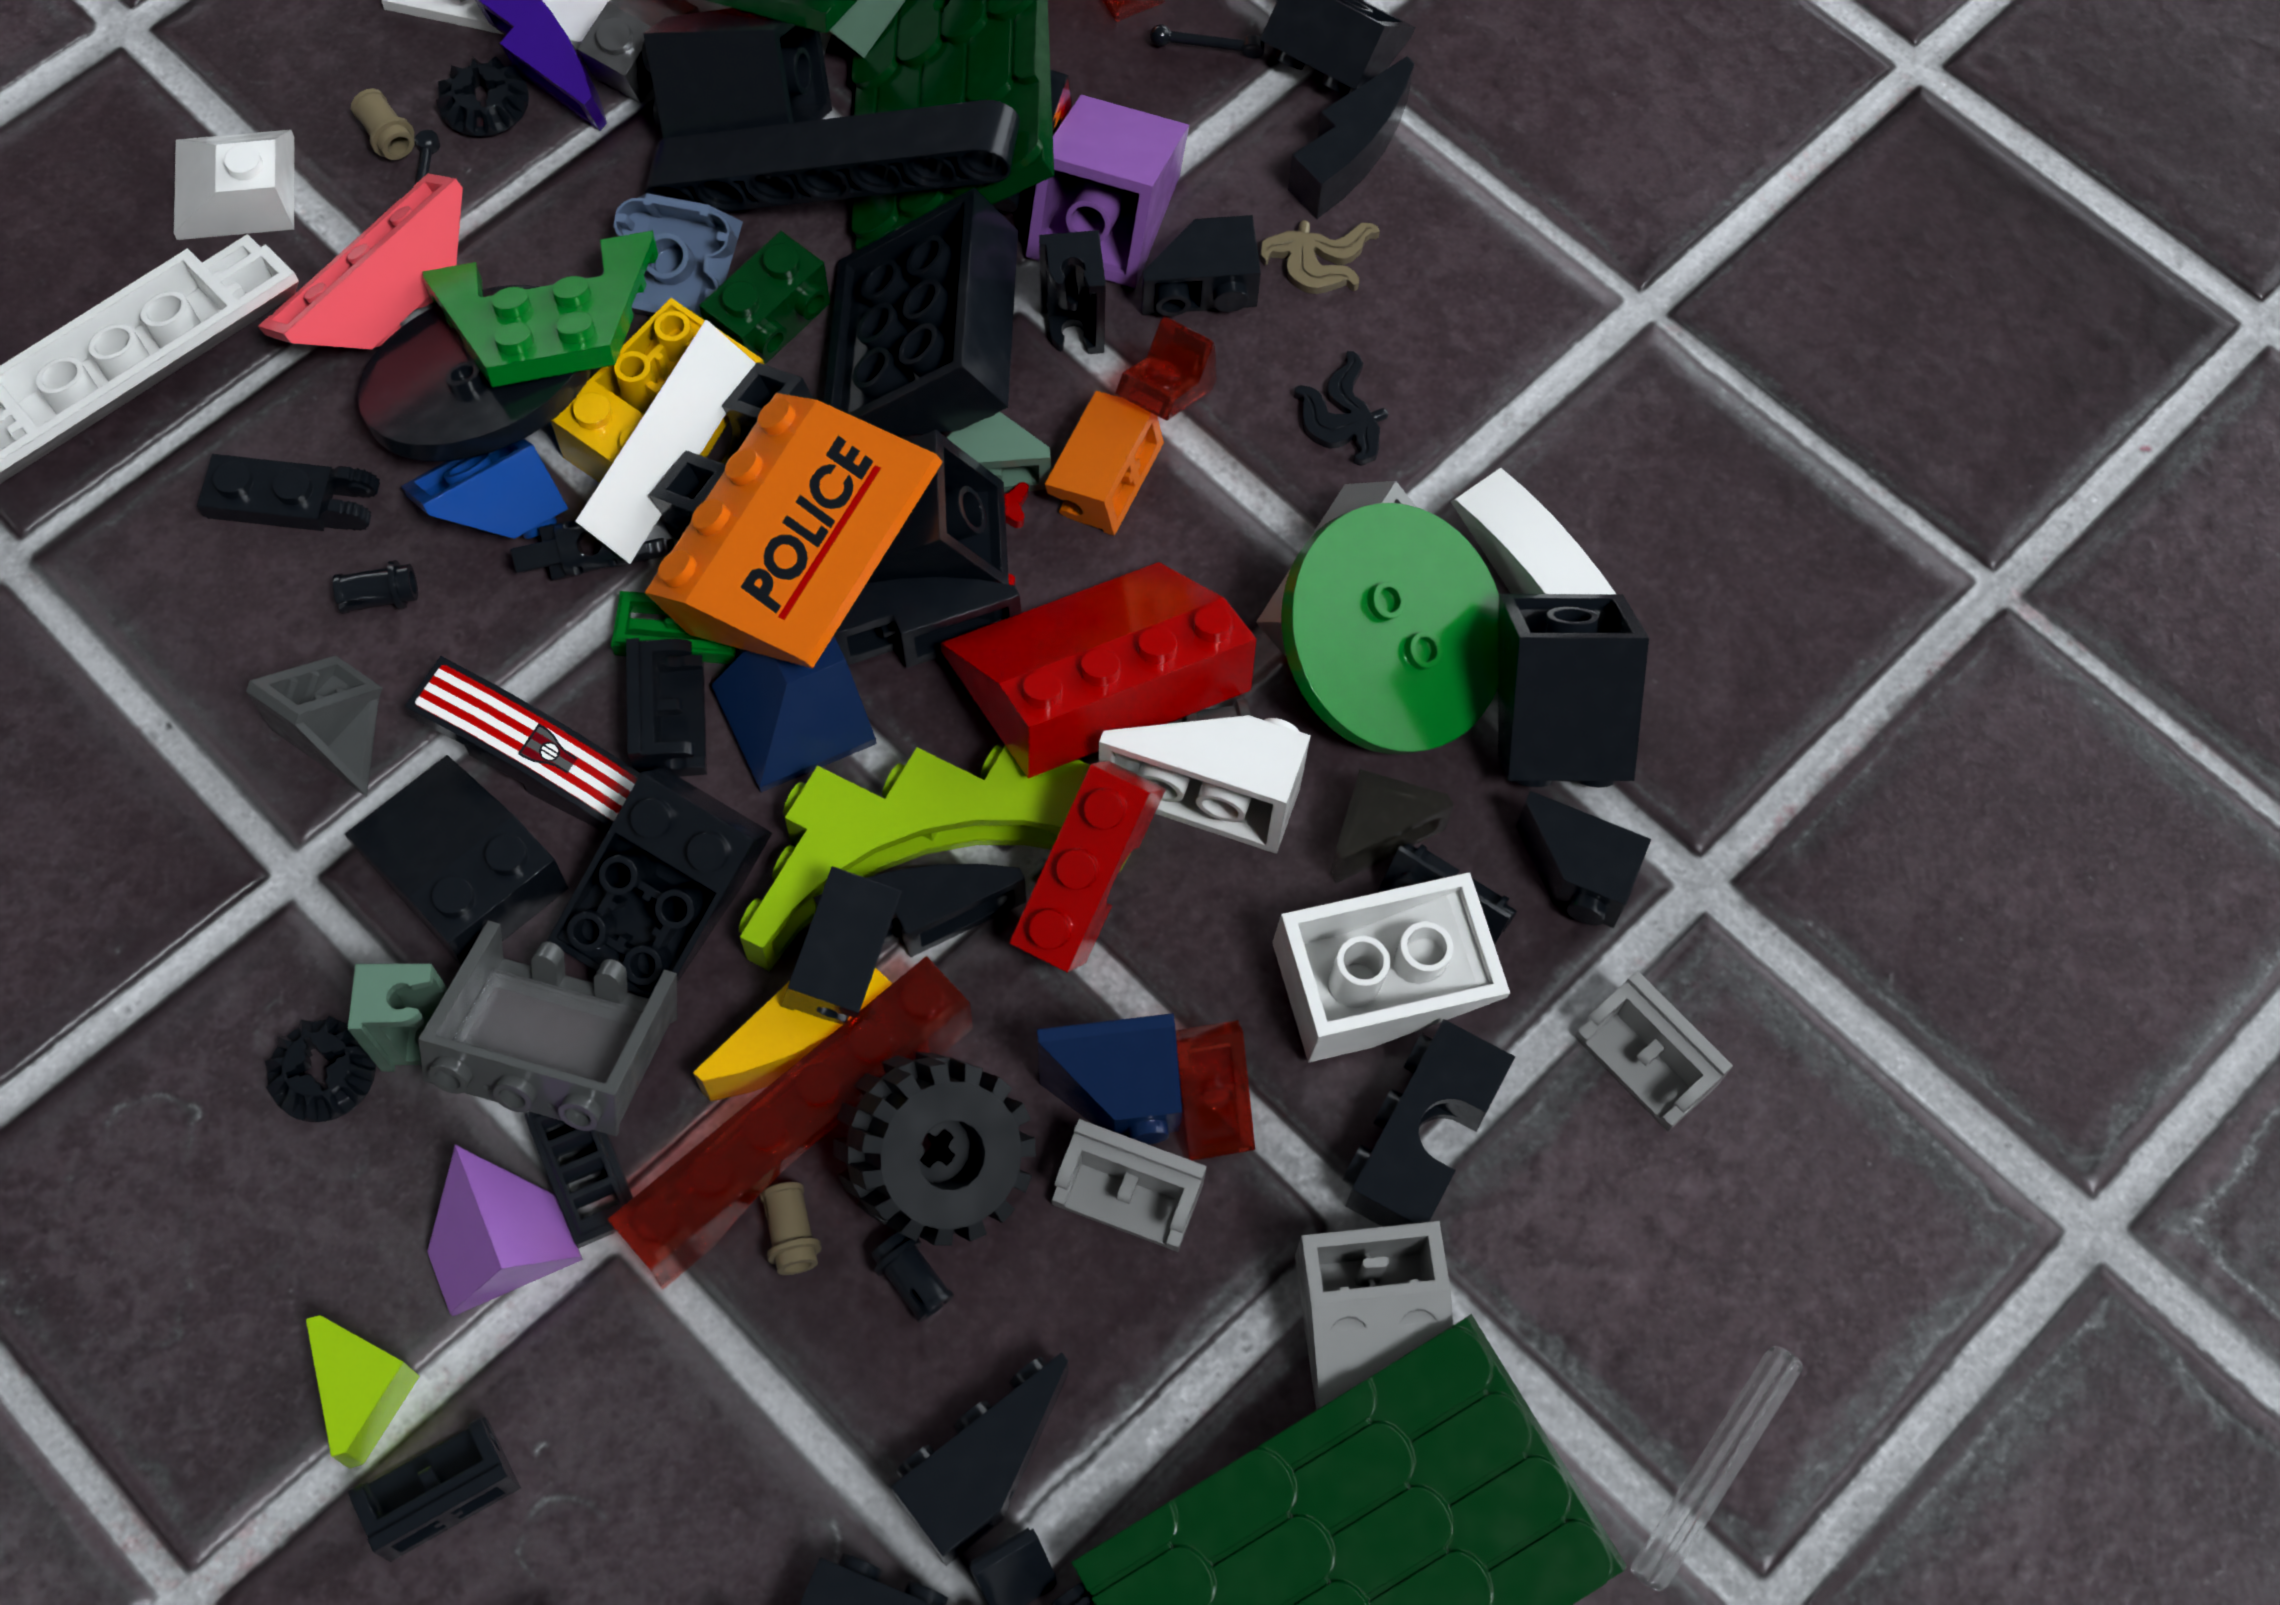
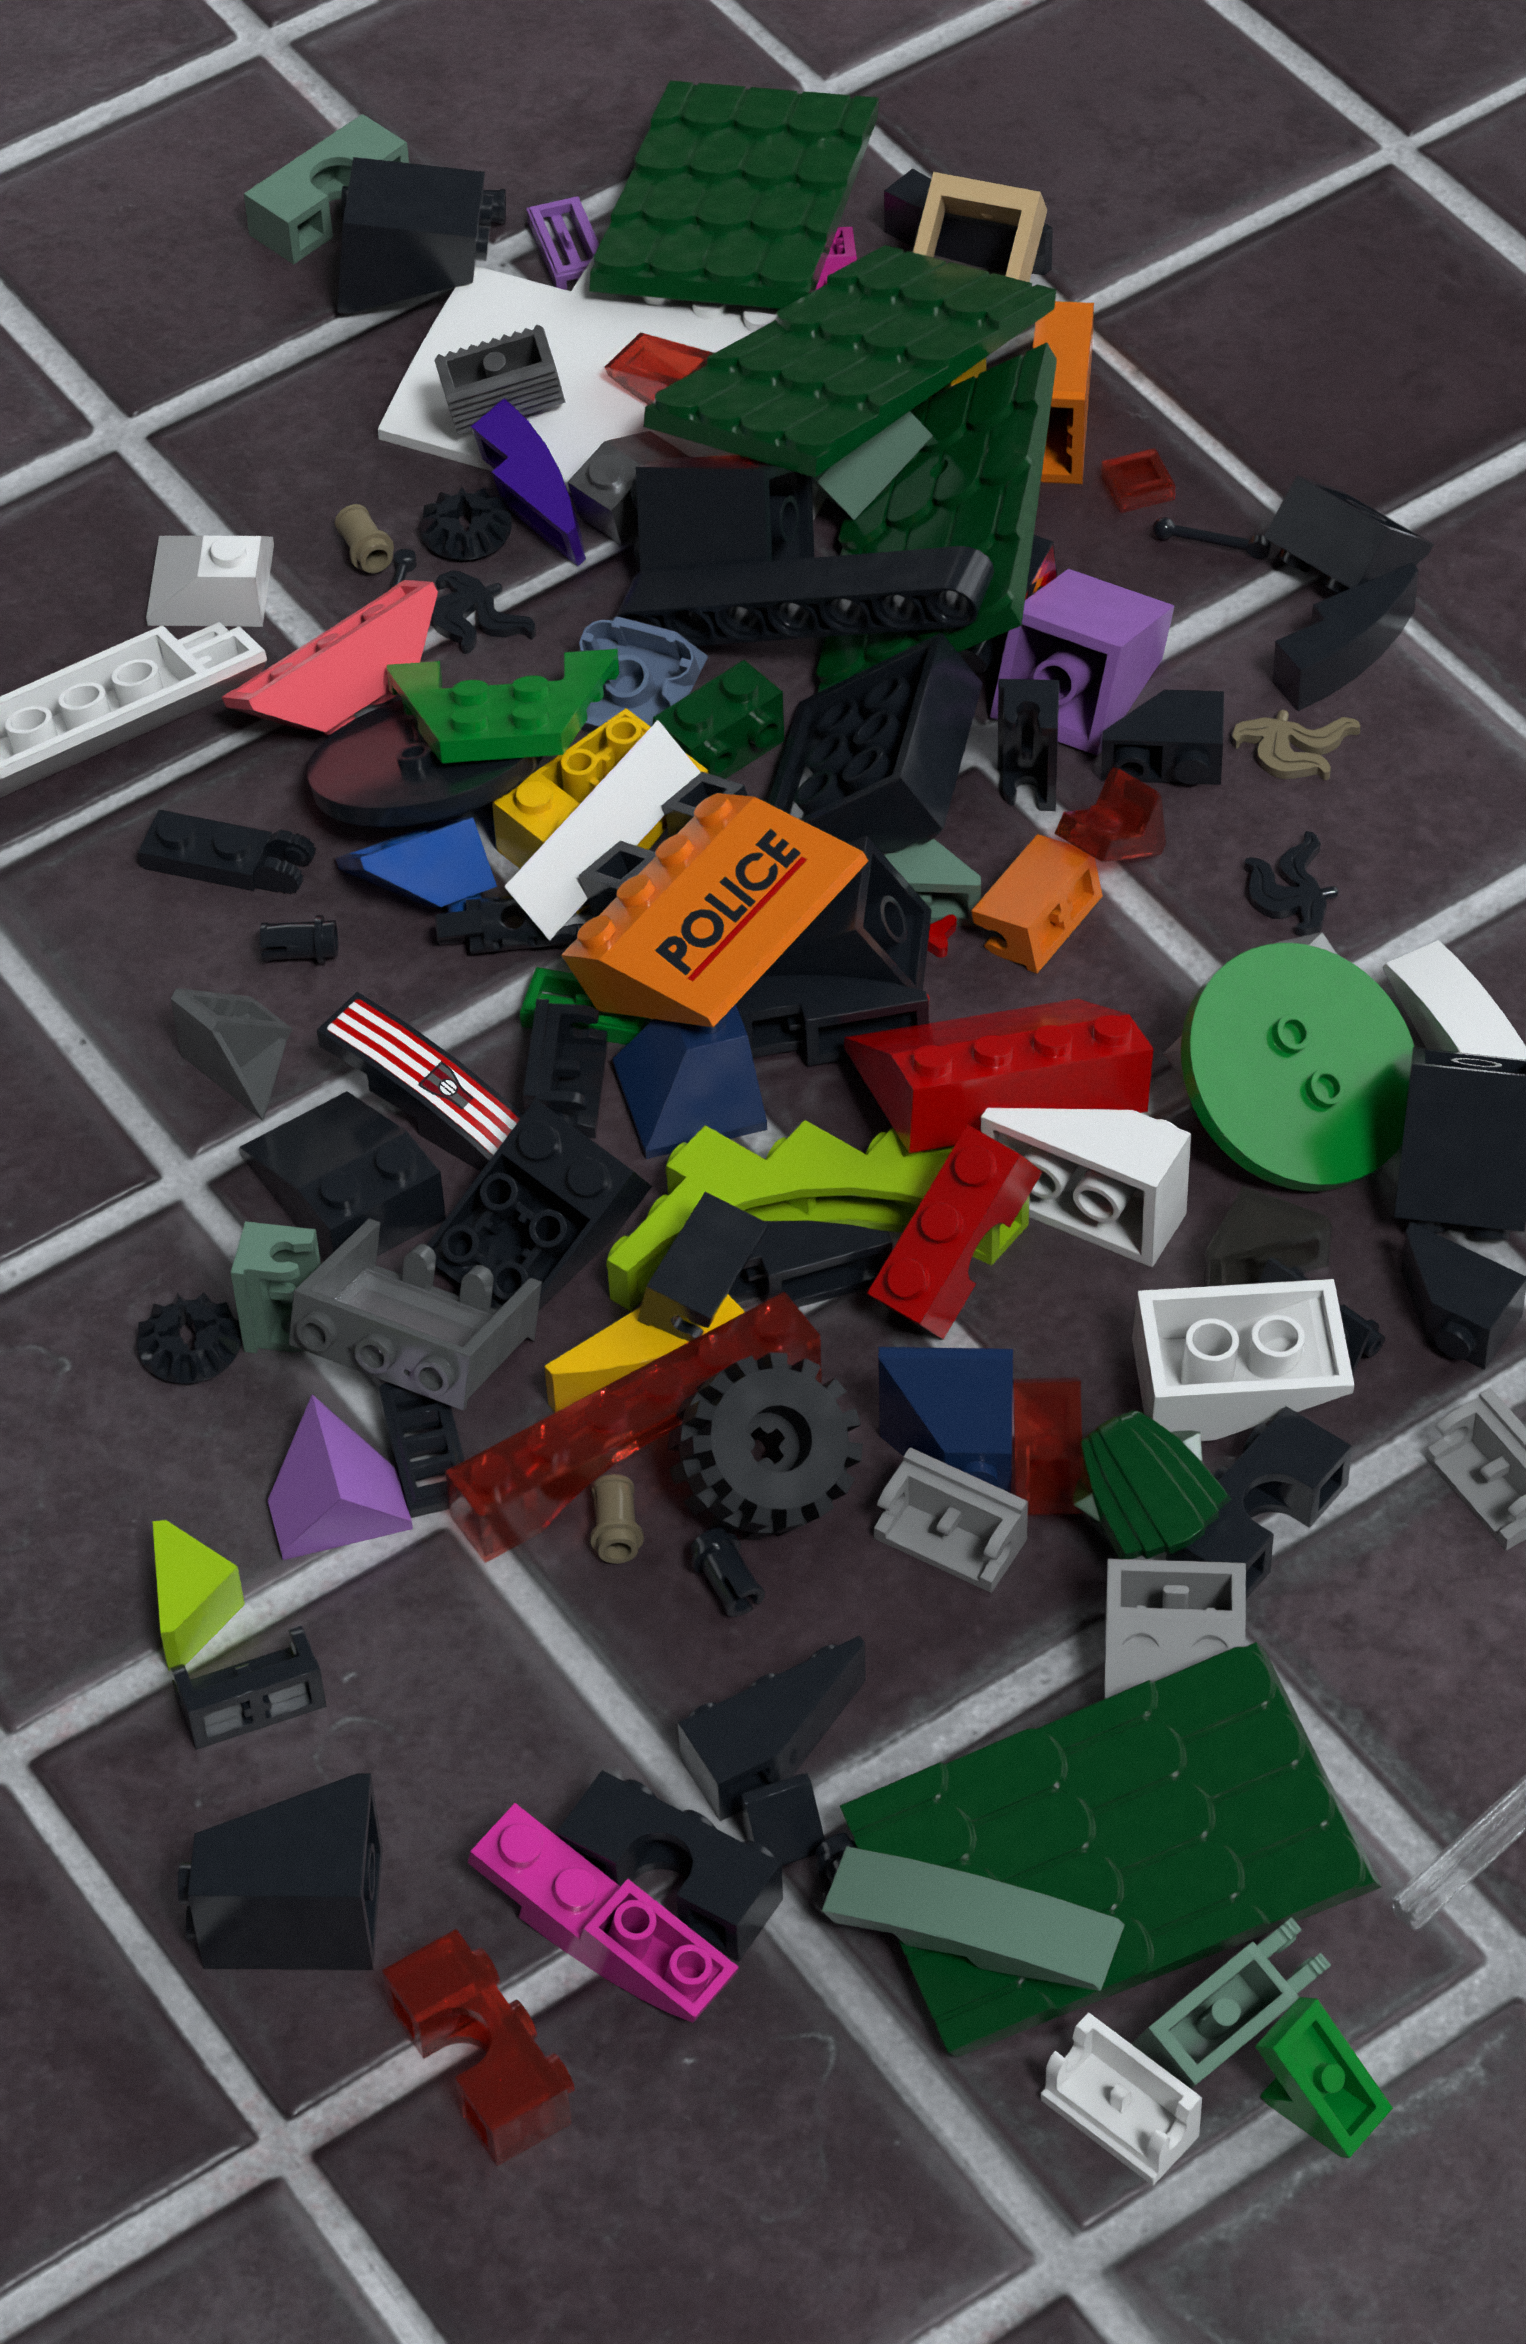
camera: 15 degrees right, 15 degrees down
none -> black piece [432,570,536,654]
none -> dark green hair [1073,1410,1232,1559]

